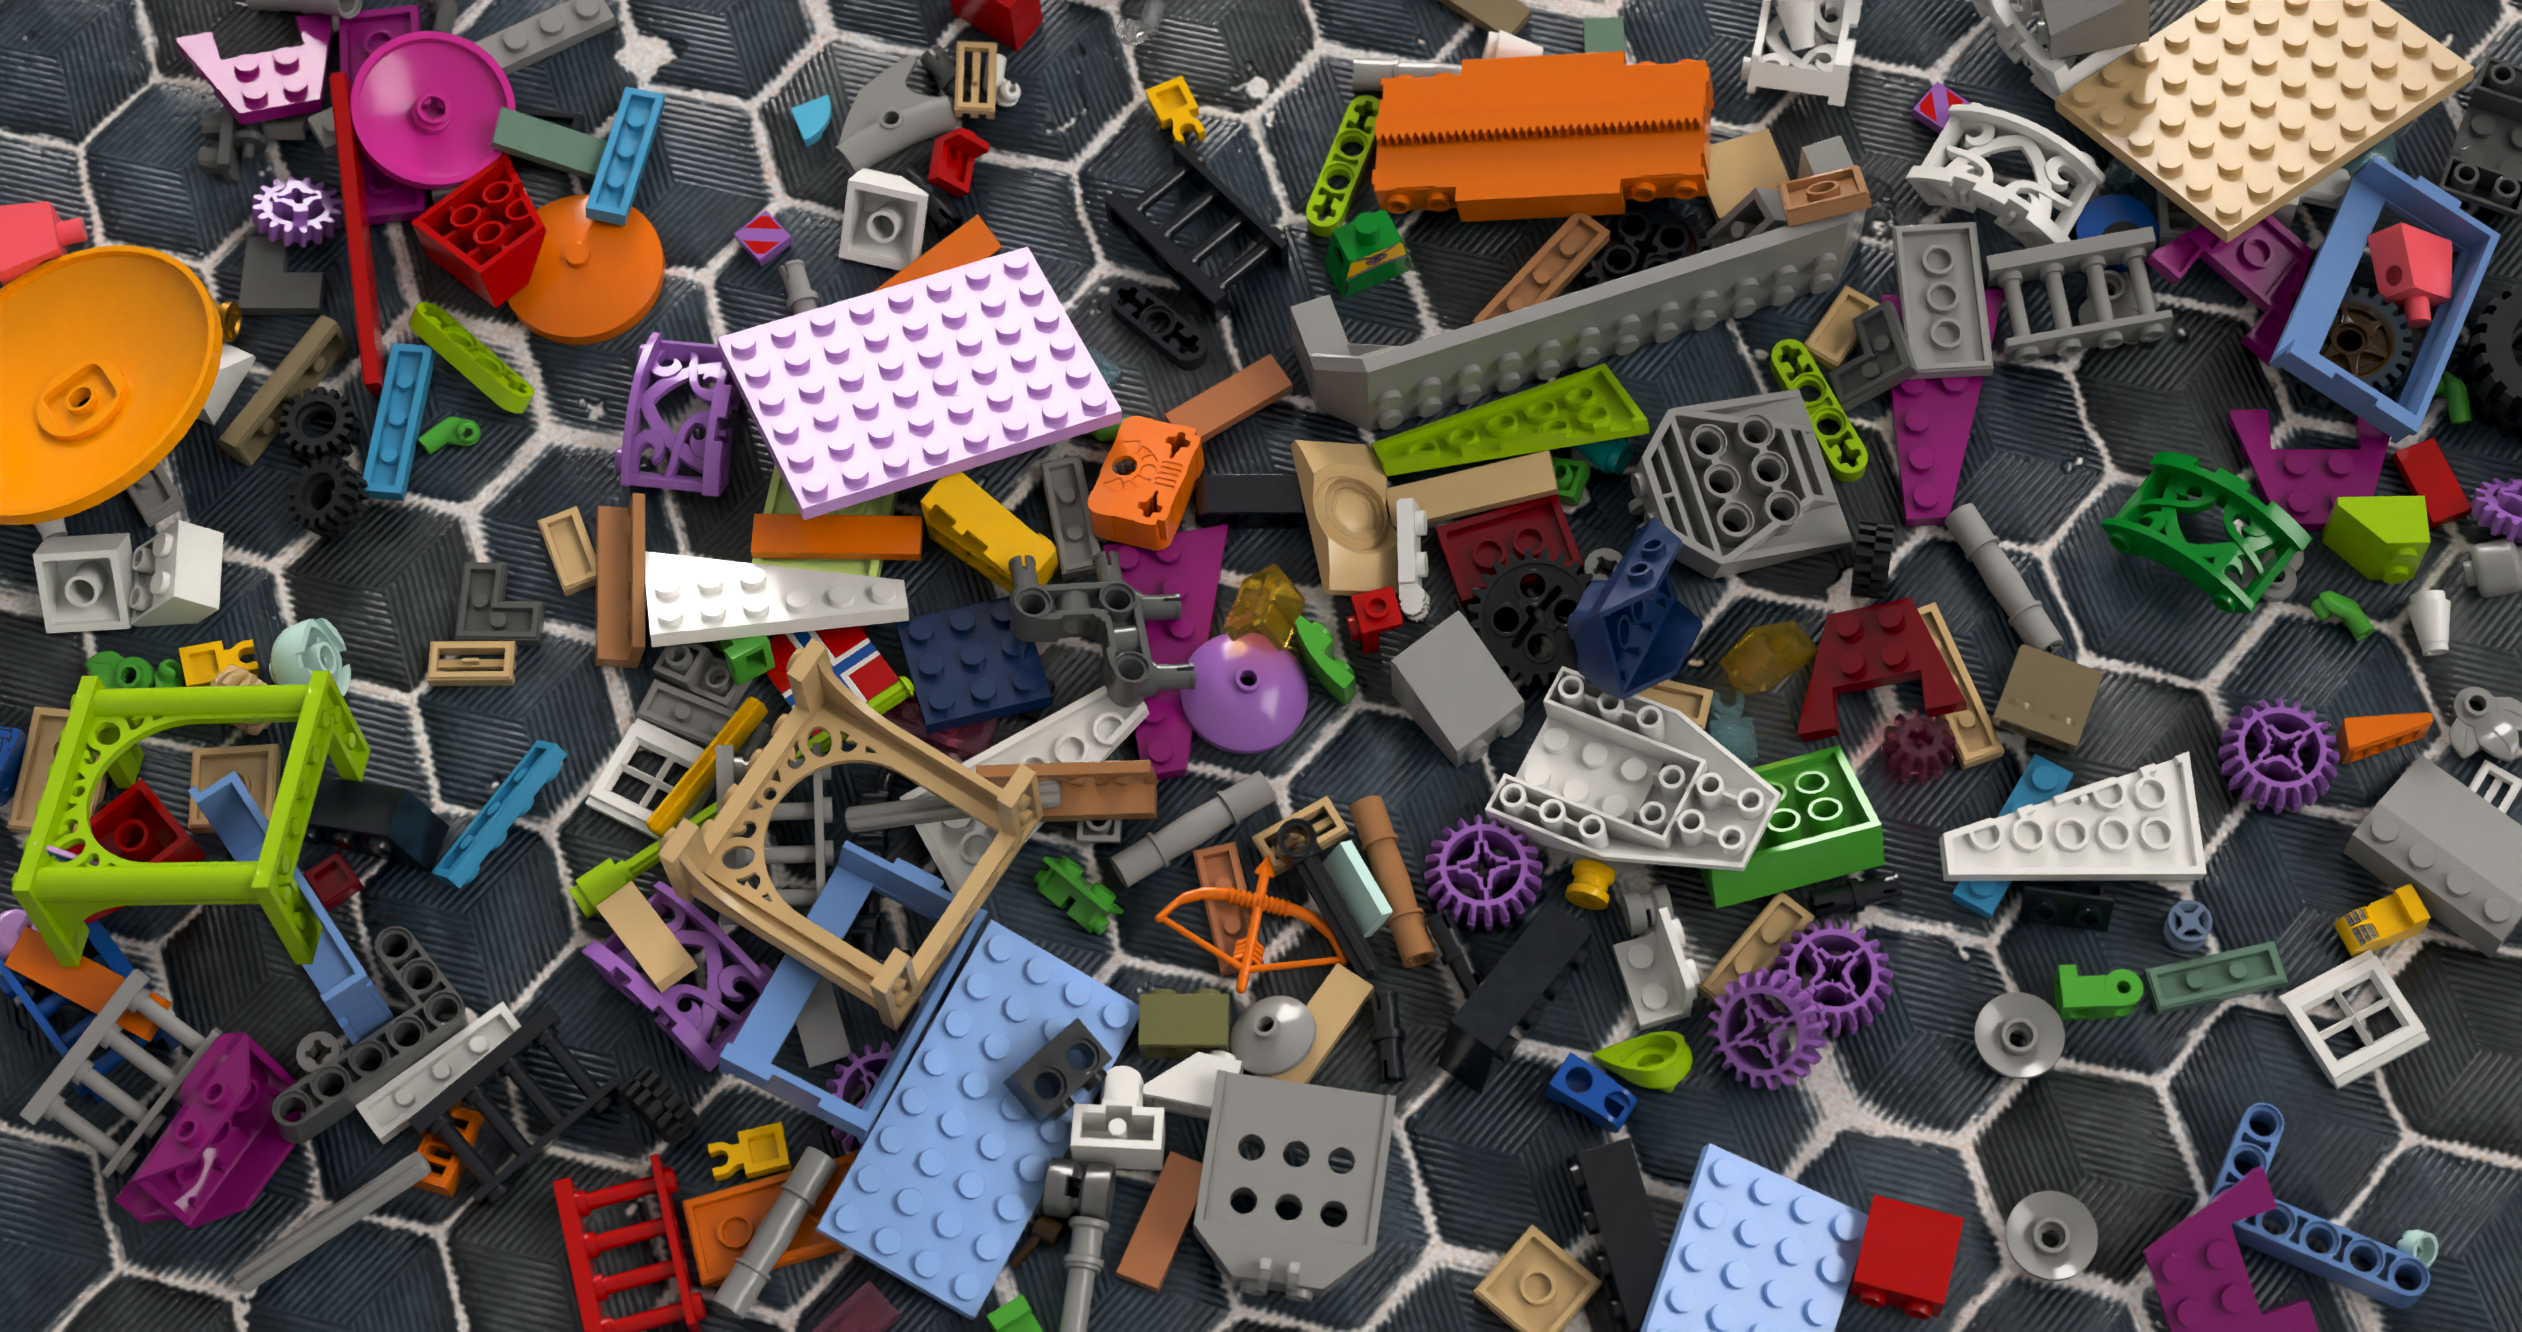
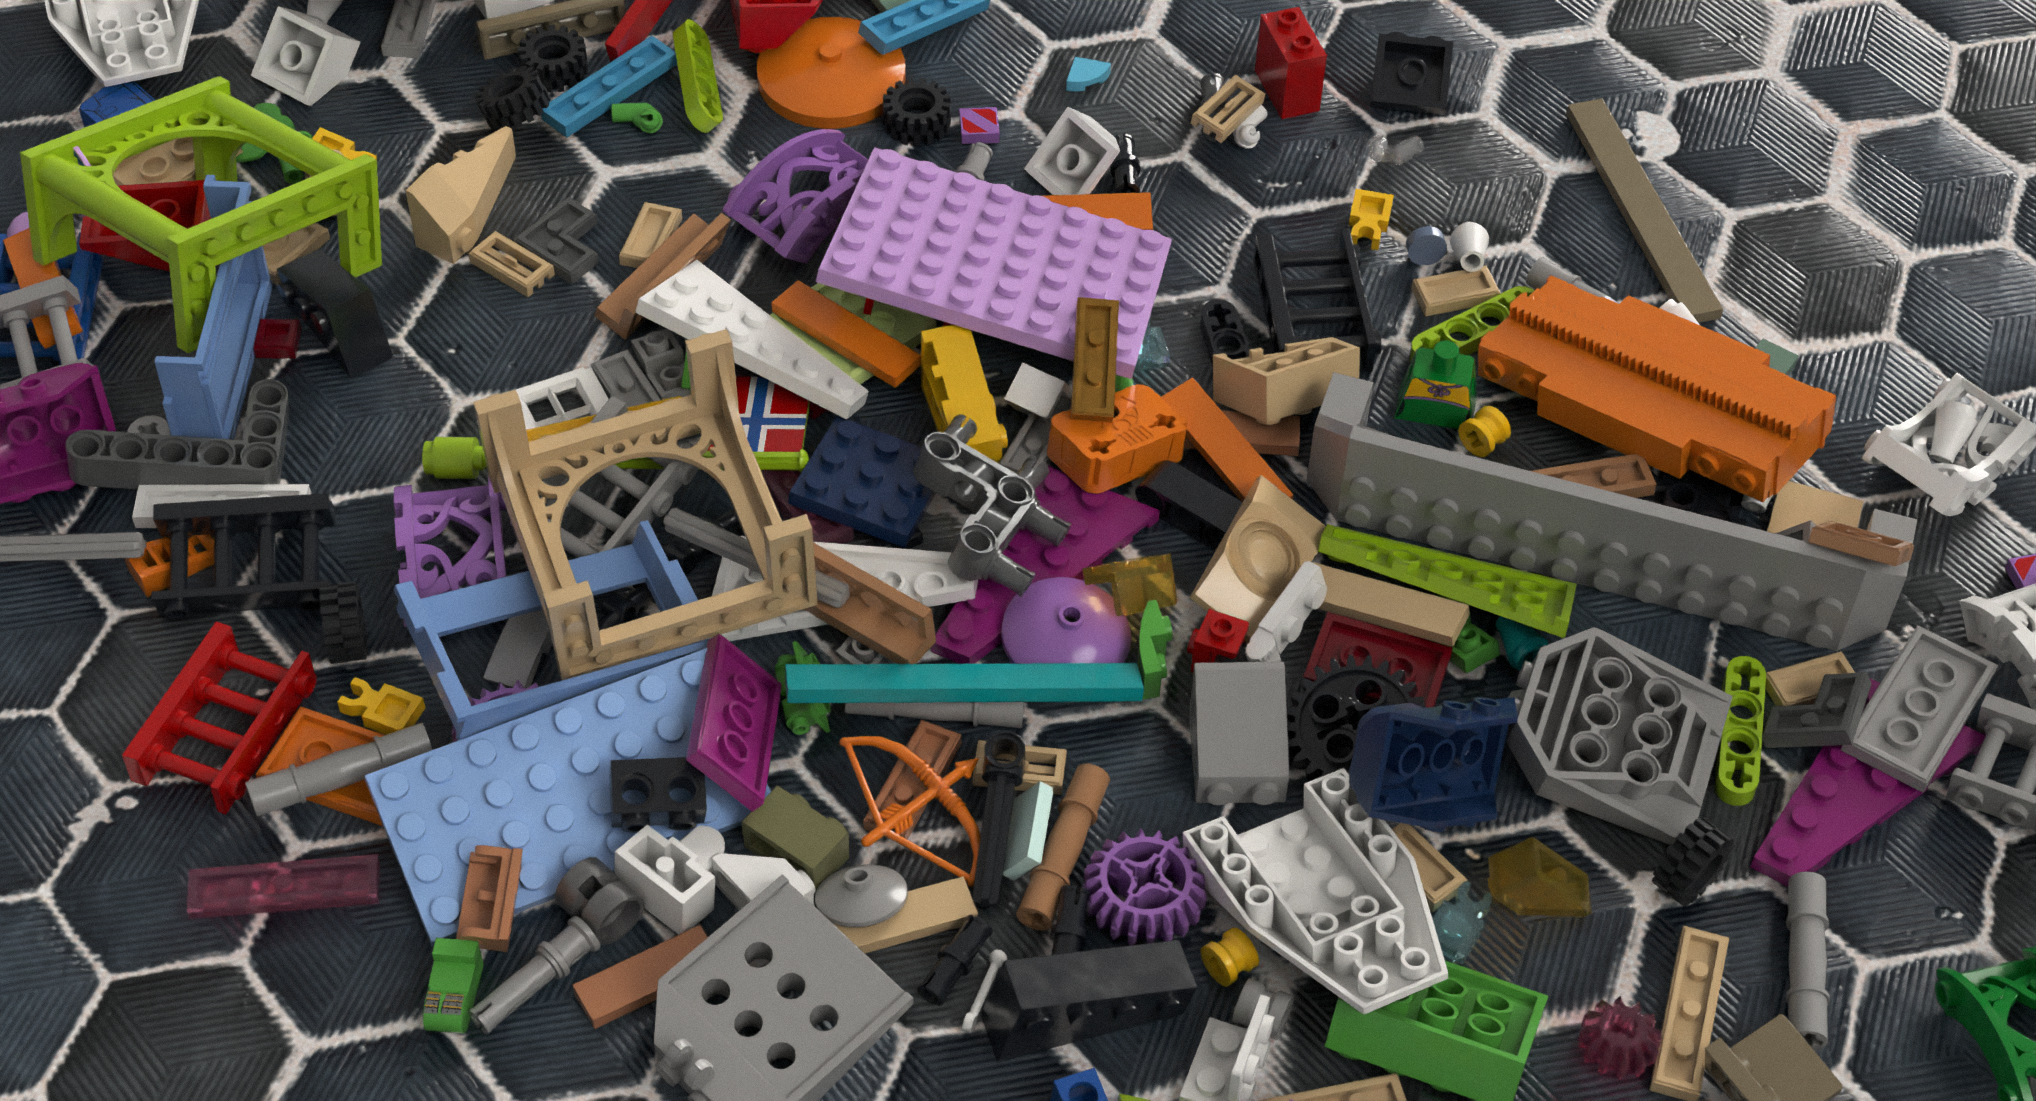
camera: 30 degrees right, 15 degrees down
white slope [129,520,224,627] -> none
light aqua cylinder [269,618,351,696] -> none
dark azure plate [431,740,568,889] -> none
tan tile [595,881,698,993] -> none
light grey pin [834,55,957,176] -> none
red bracket [927,128,990,198] -> none
dark brown hand [1008,1217,1065,1270] -> none
dark red wing [1797,598,1968,742] -> none
none -> tan wedge [406,126,516,264]
none -> nougat hinge [456,845,523,952]
none -> magenta tile [686,633,782,812]
none -> teal tile [785,663,1144,703]
none -> black tyre [883,78,951,146]
none -> white hinge [962,950,1007,1033]
none -> white panel [1004,362,1072,419]
none -> pearl gold tile [1071,297,1119,422]
none -> orange tile [1161,377,1293,502]
none -> tan wedge [1213,337,1360,425]
none -> sand blue tile [1406,226,1447,265]
none -> tan tile [1411,265,1501,317]
none -> white cone [1450,222,1489,272]
none -> yellow wheel [1458,406,1511,457]

